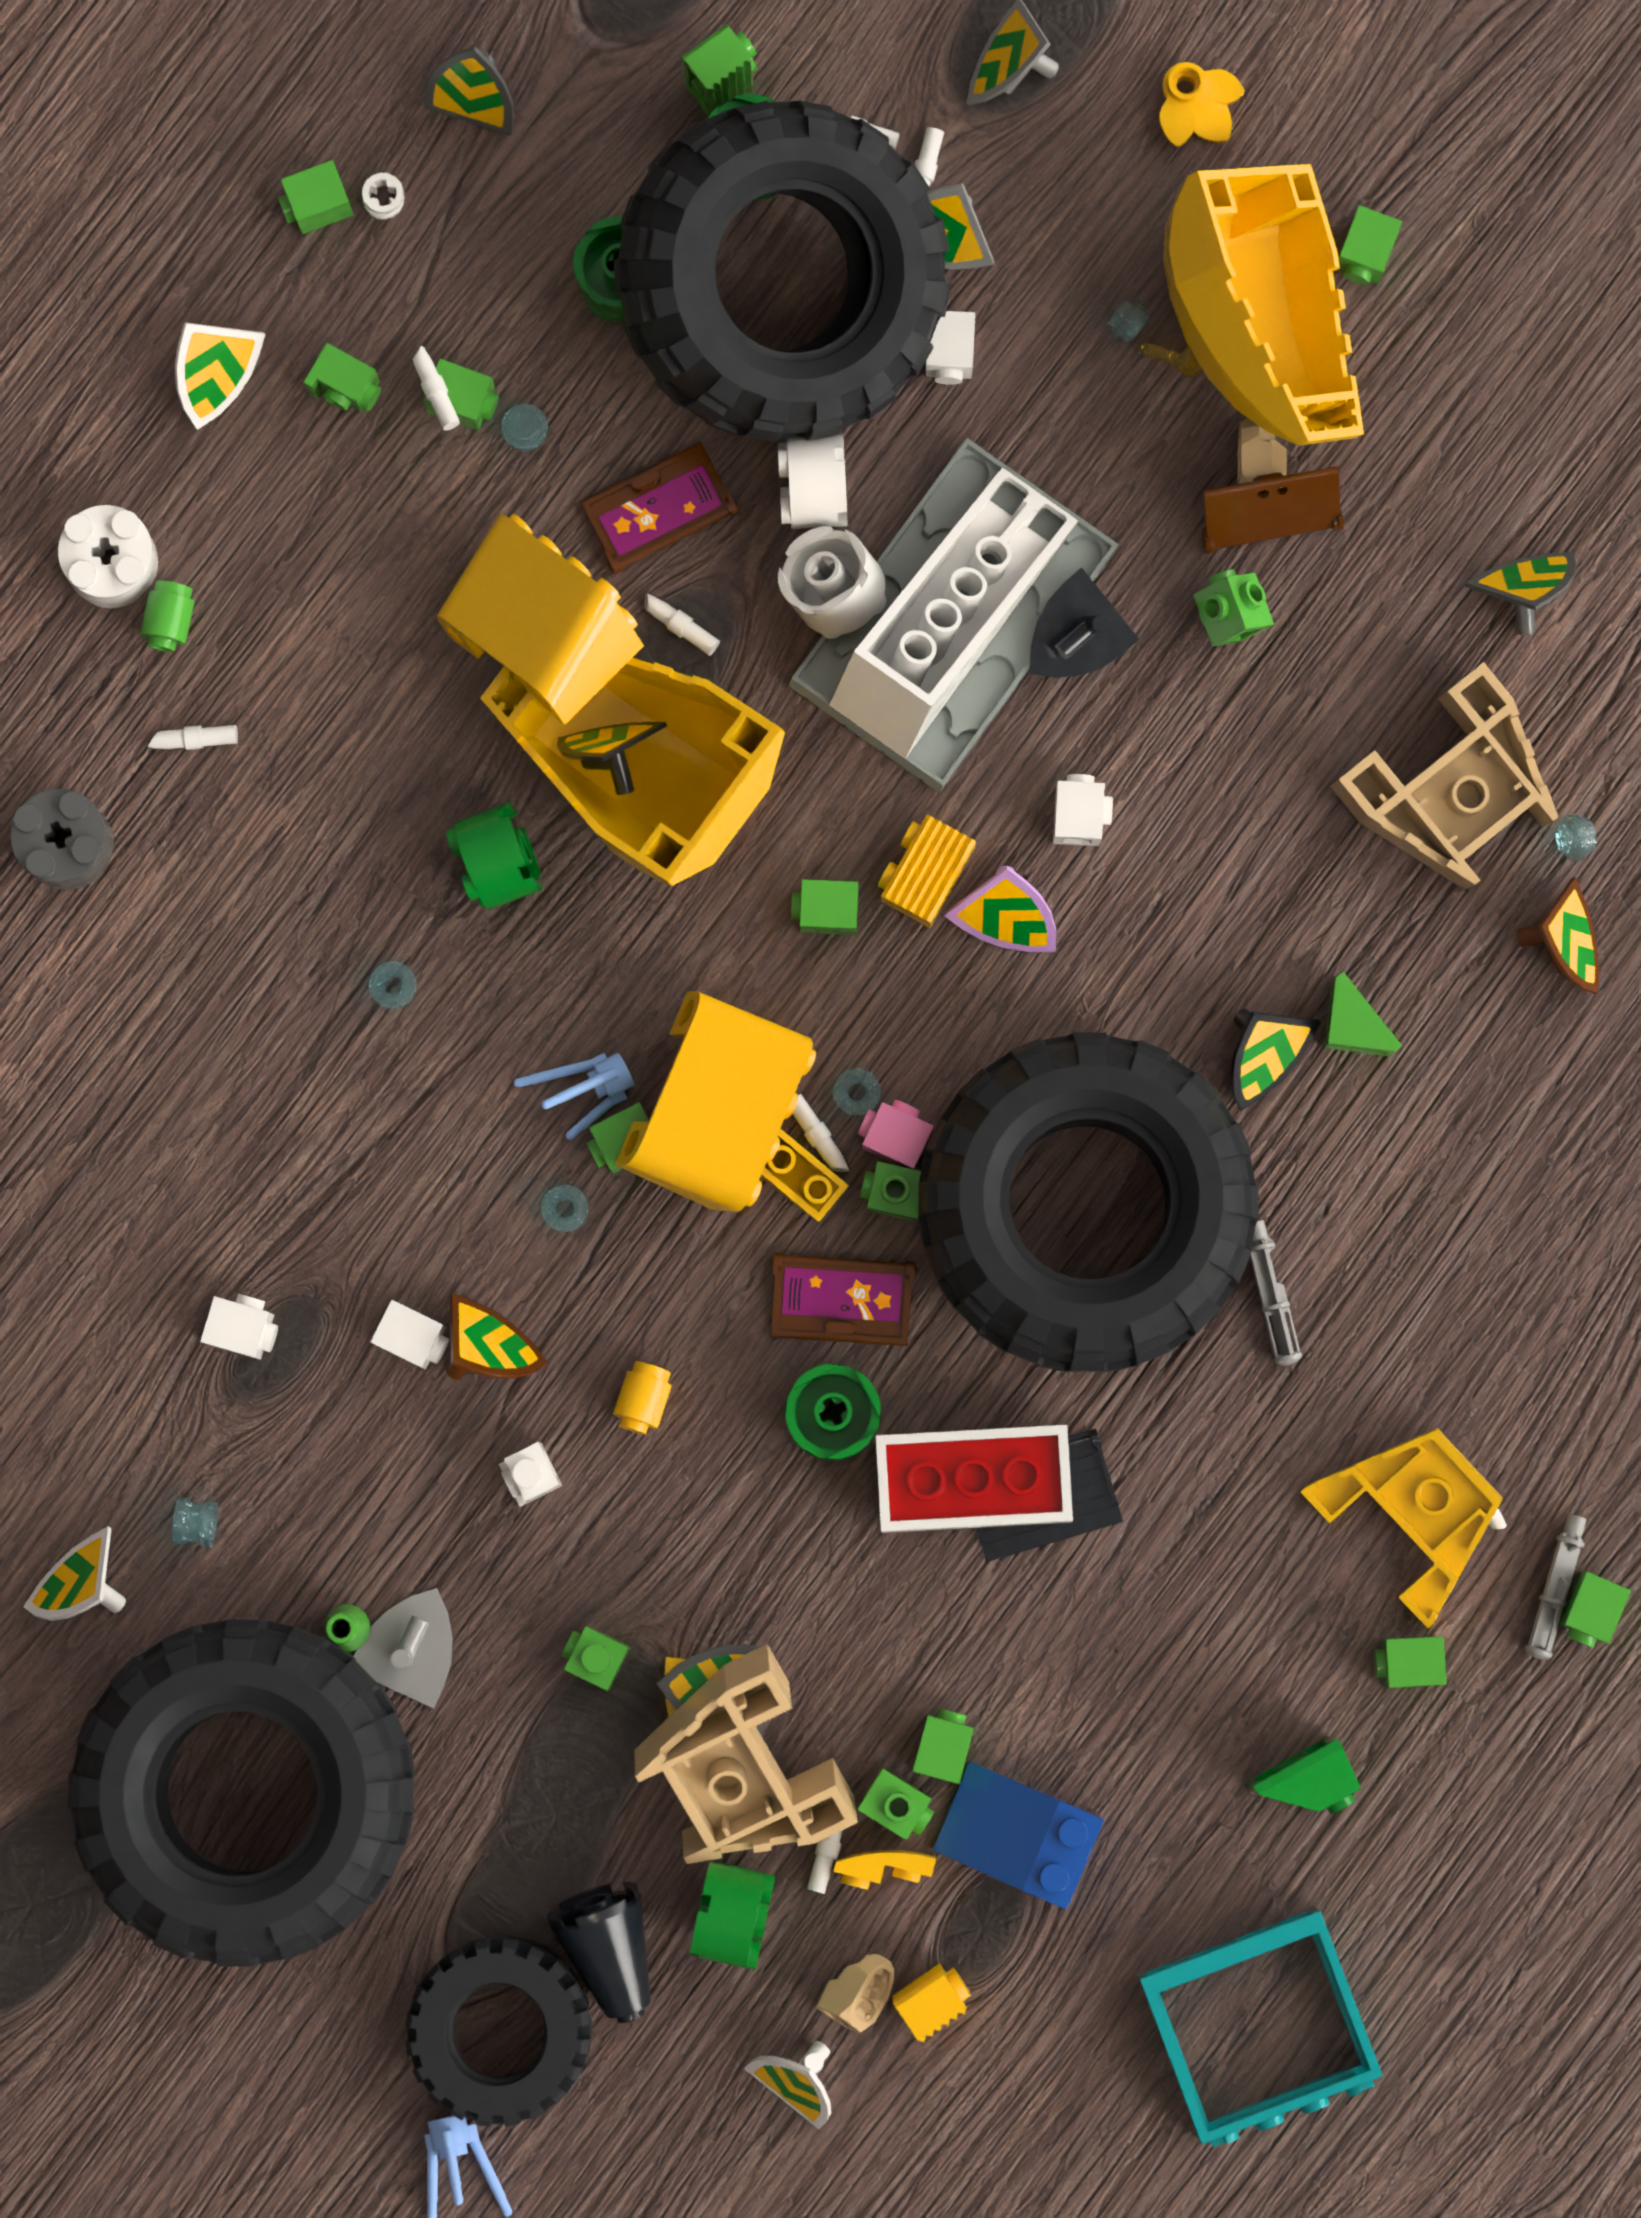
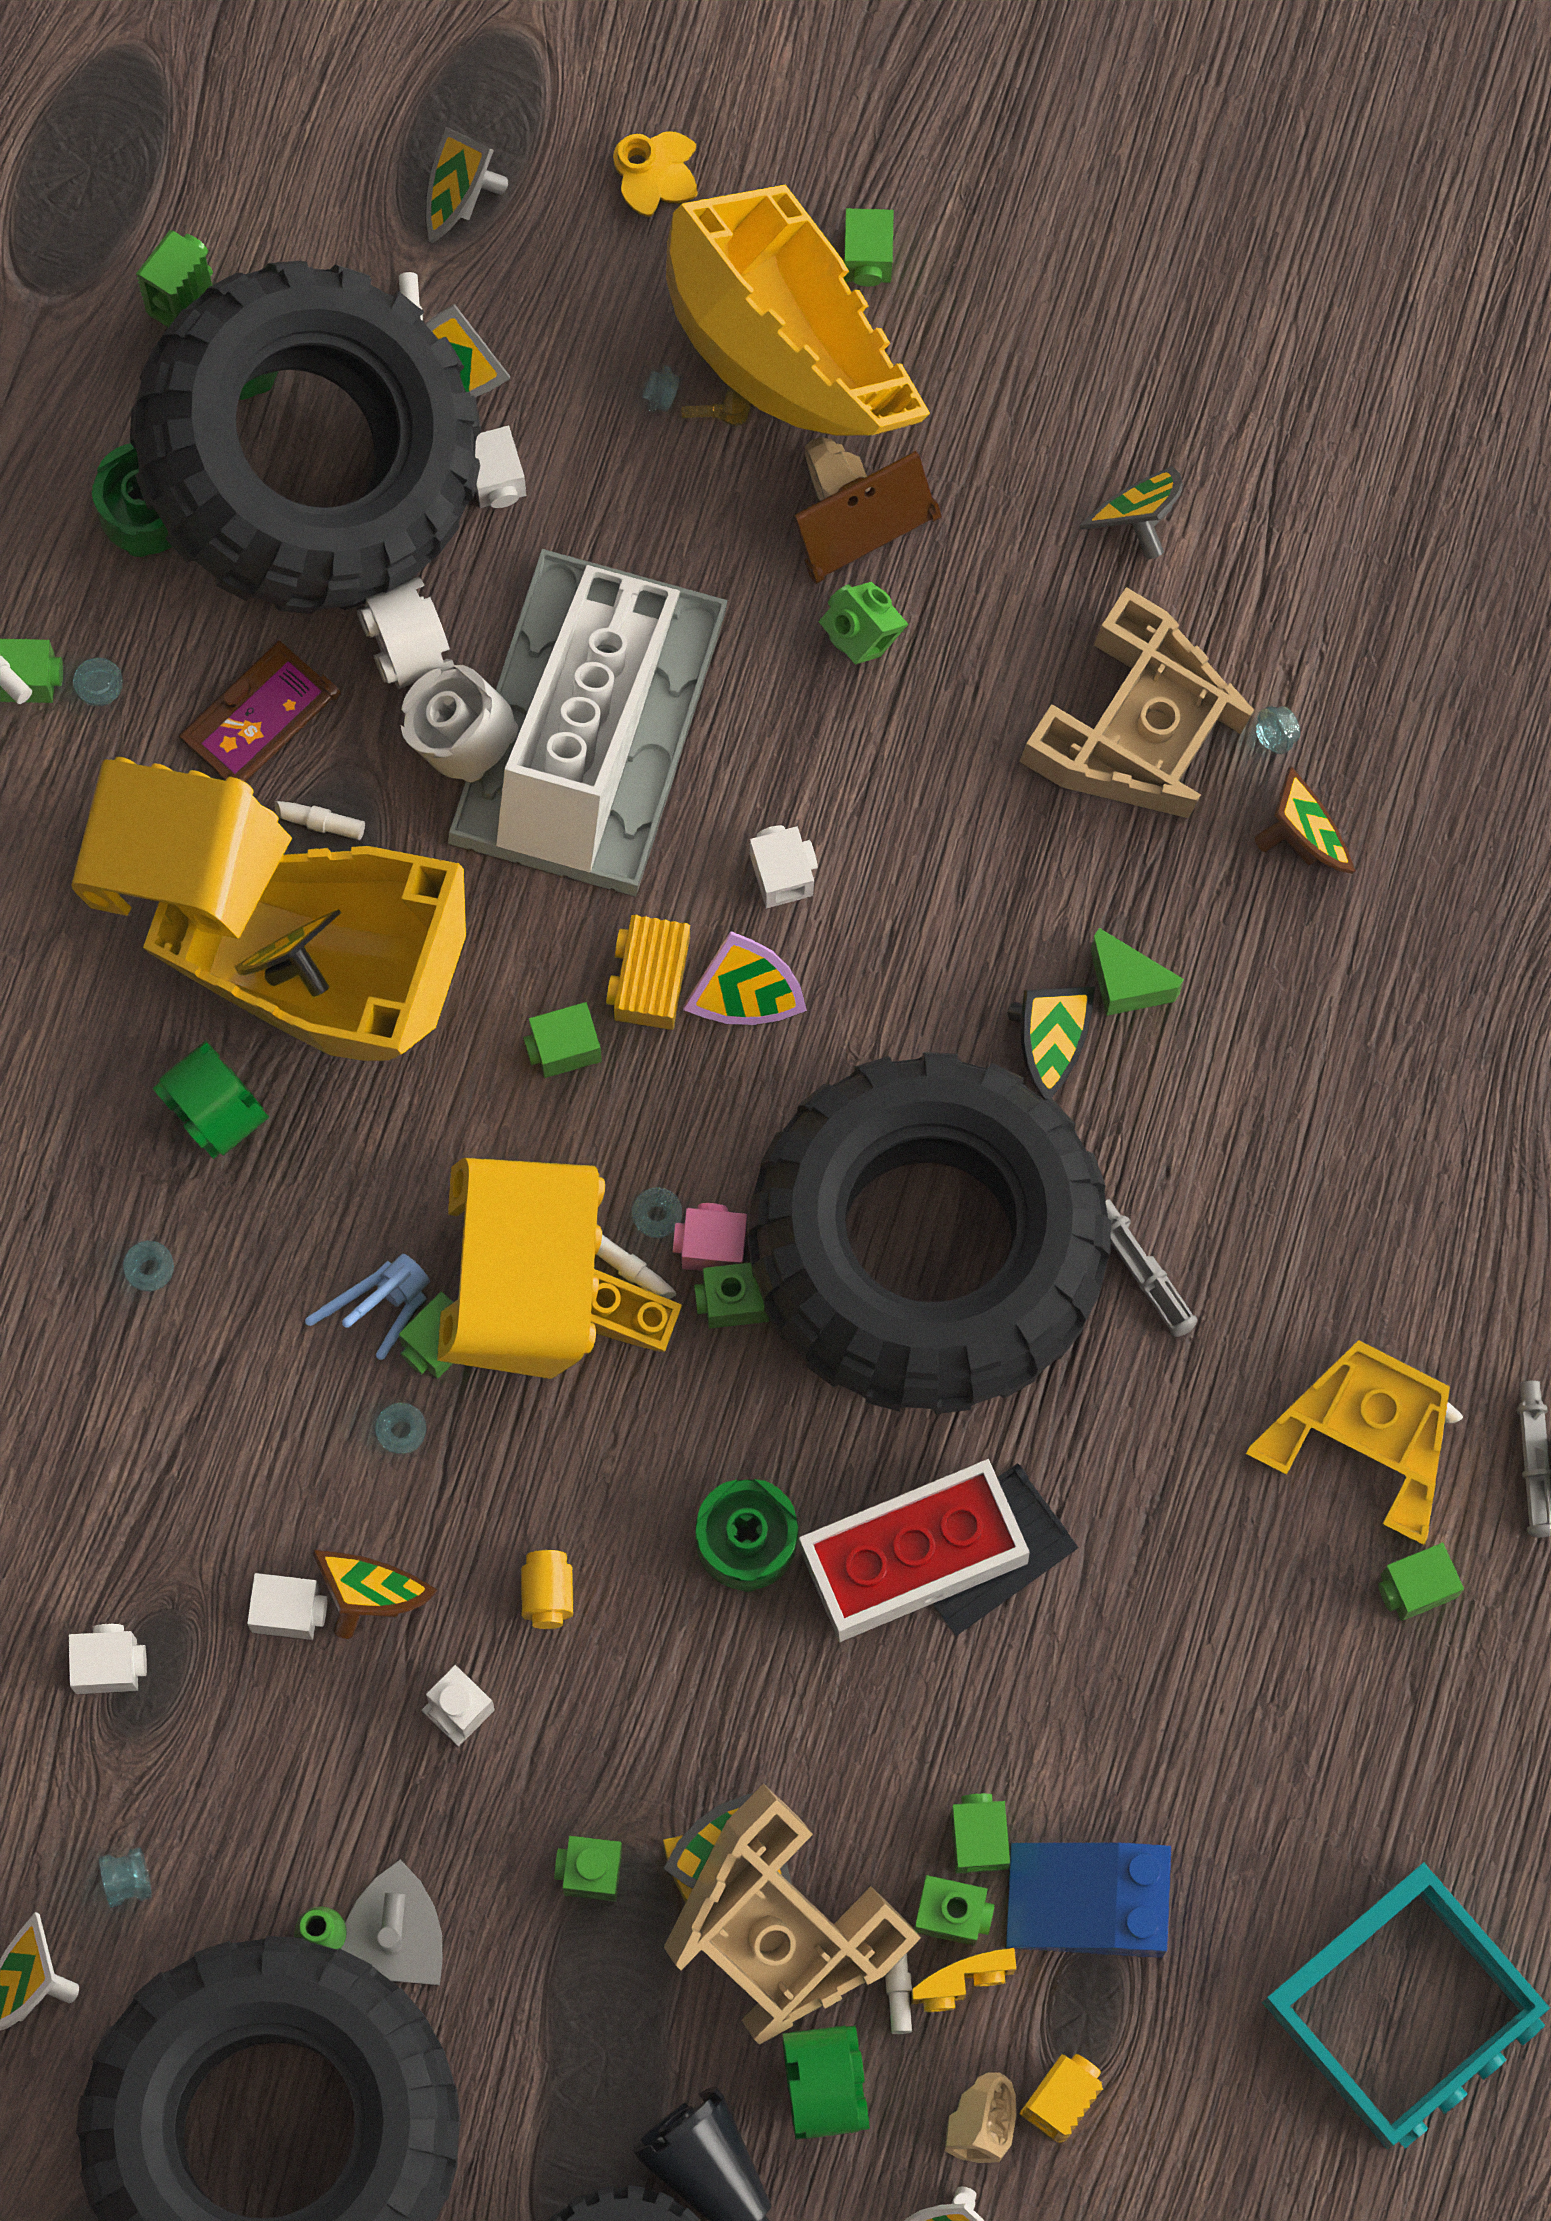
camera: 25 degrees left, 10 degrees down
door [771,1252,917,1346] -> none
black shield [1030,568,1139,678] -> none
green slope [1245,1736,1361,1815] -> none

